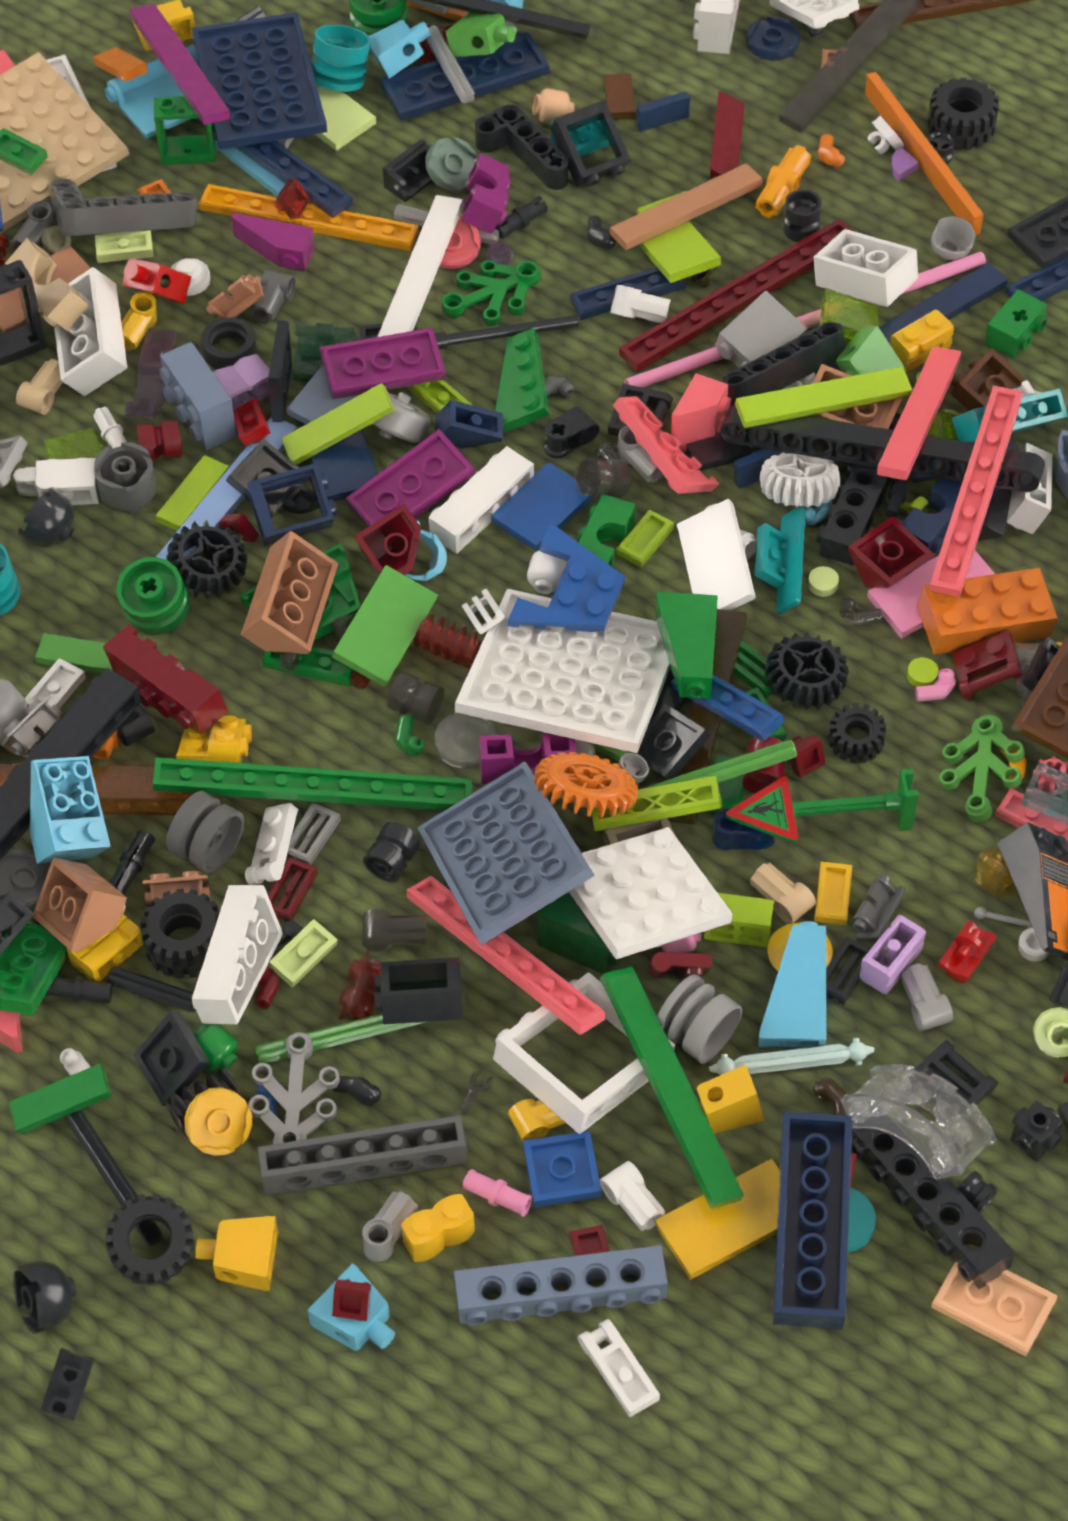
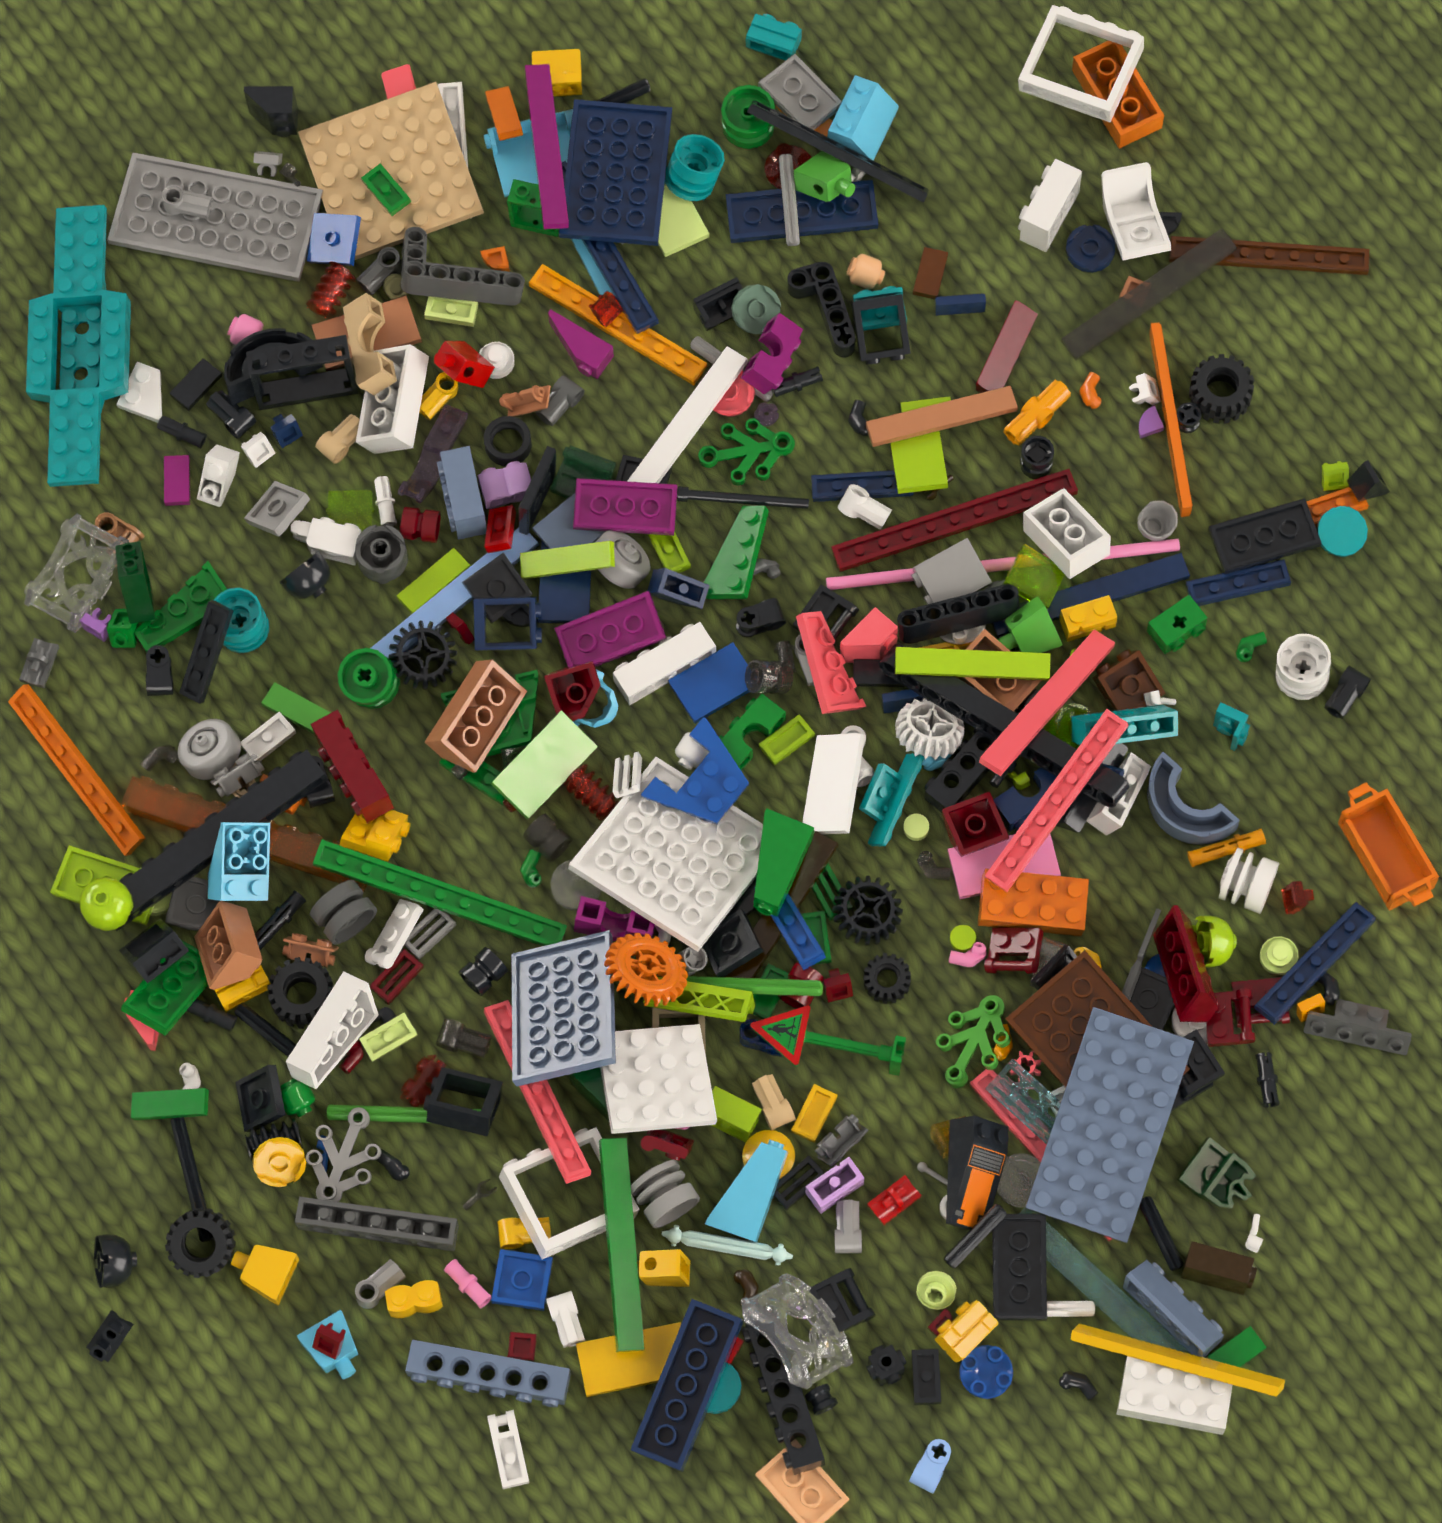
camera: 20 degrees right, 15 degrees up
medium azure torso [369,20,431,78] -> none

